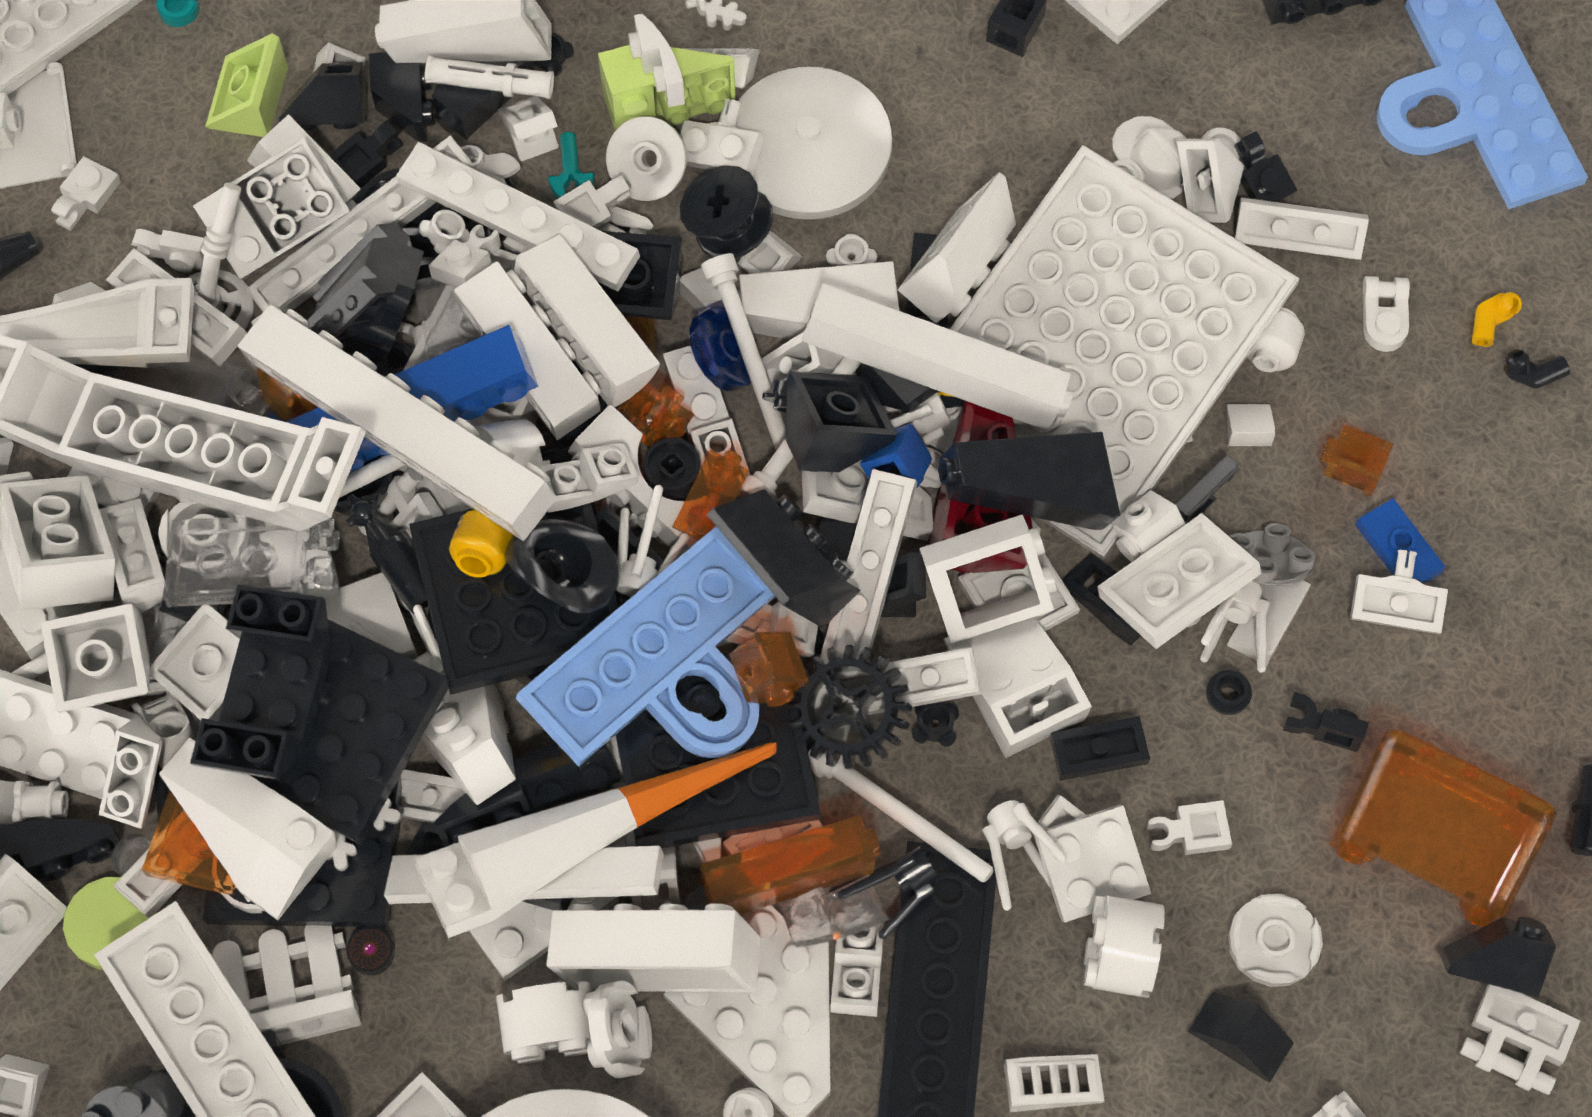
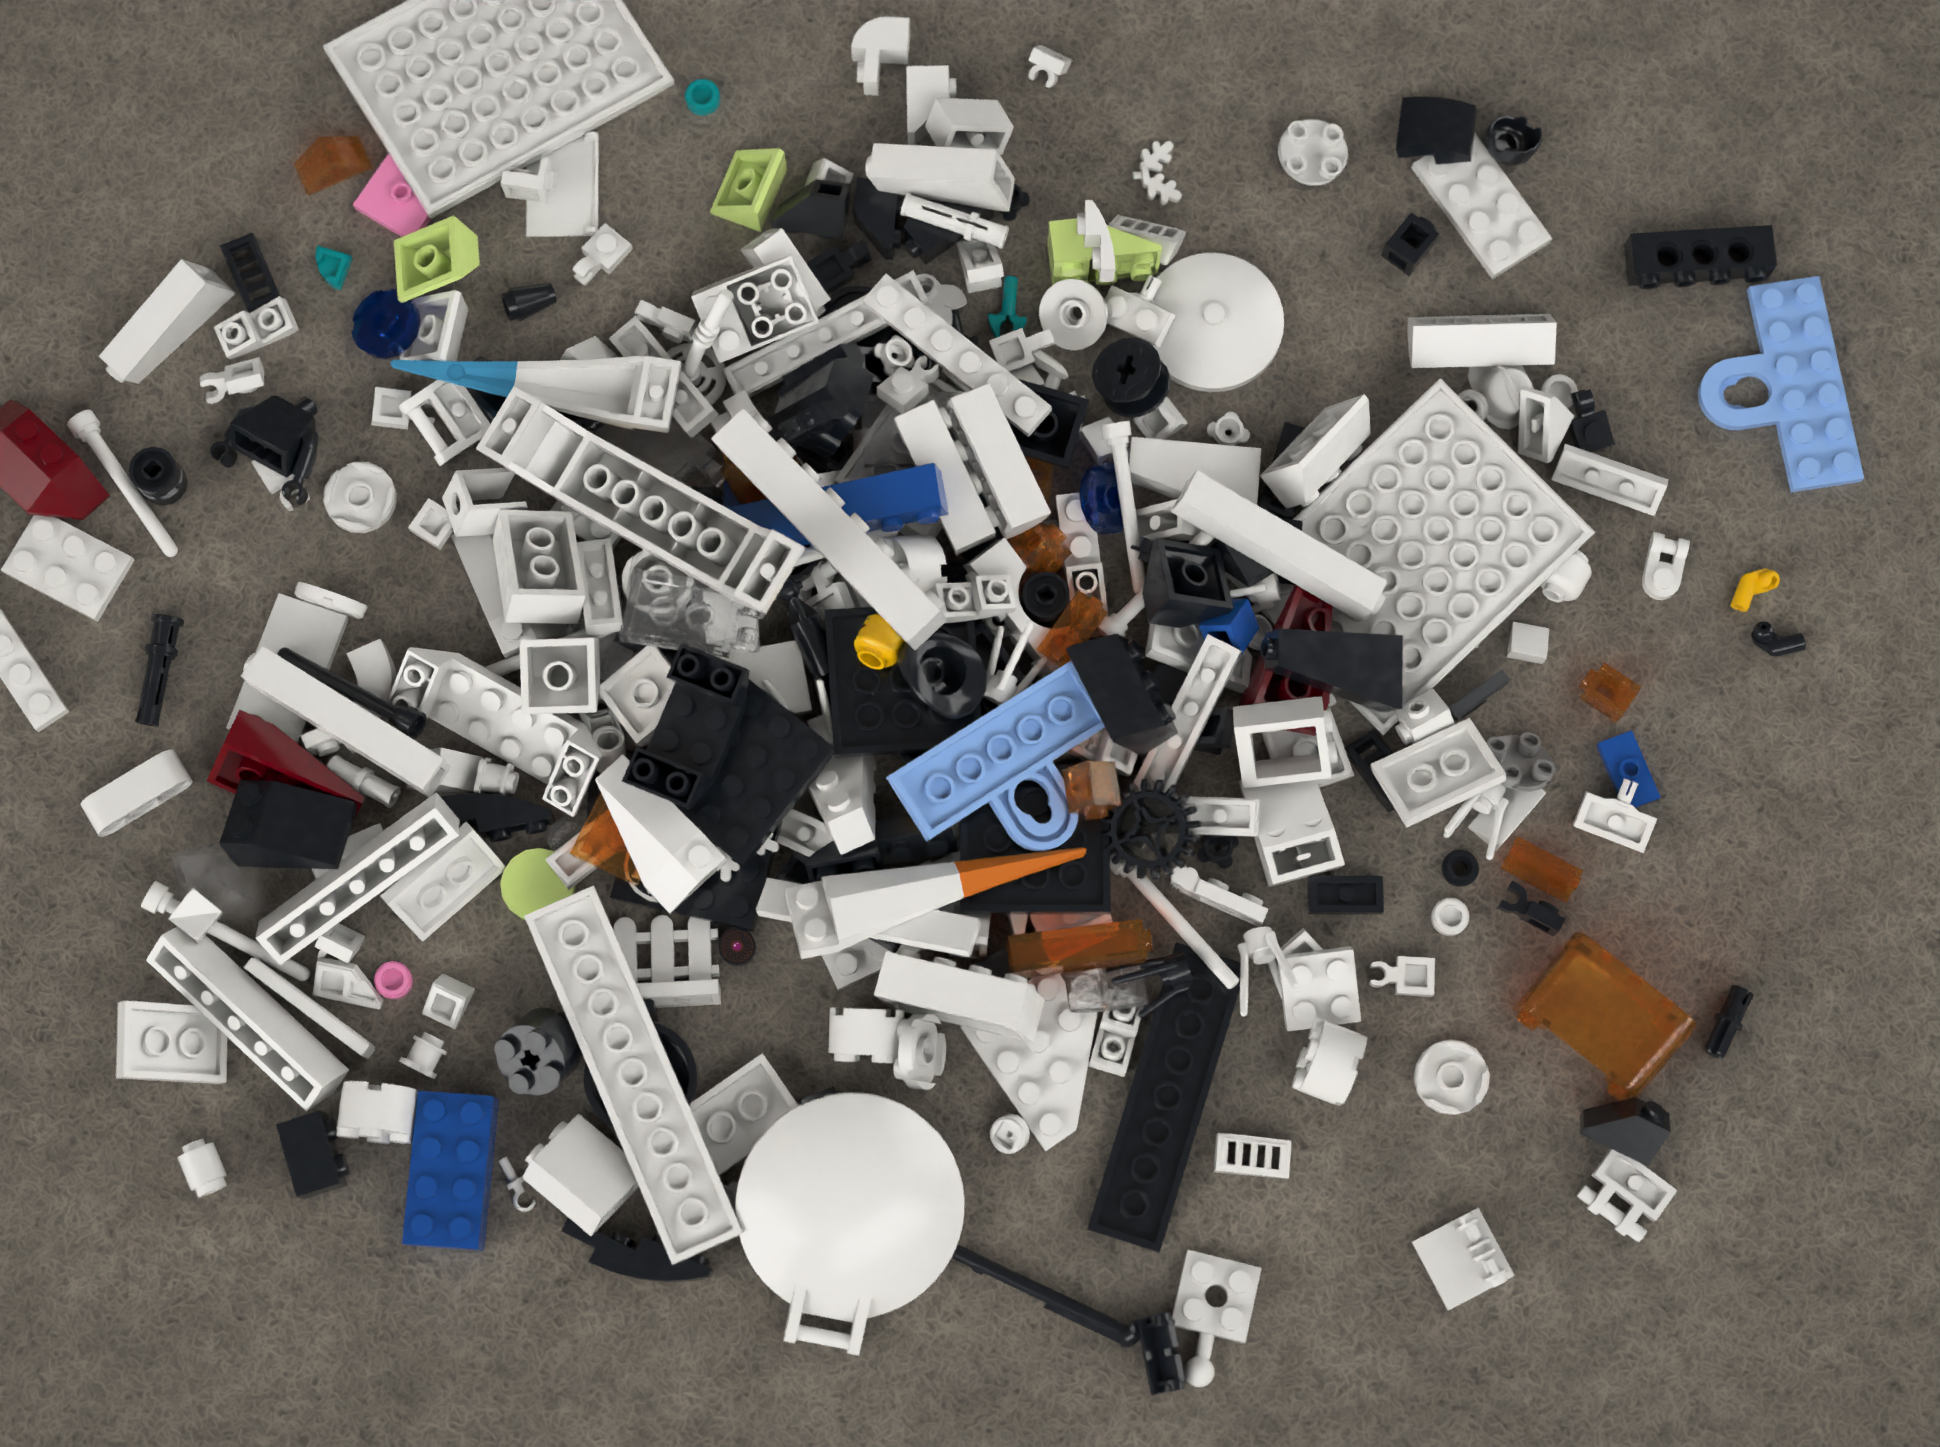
camera: 10 degrees right, 10 degrees up
black slope [1188,992,1294,1083] -> none
none -> white hinge [1170,866,1268,927]
none -> white brick [1408,314,1557,368]
none -> white tile [1431,898,1469,936]
none -> clear orange hinge [1500,836,1583,903]

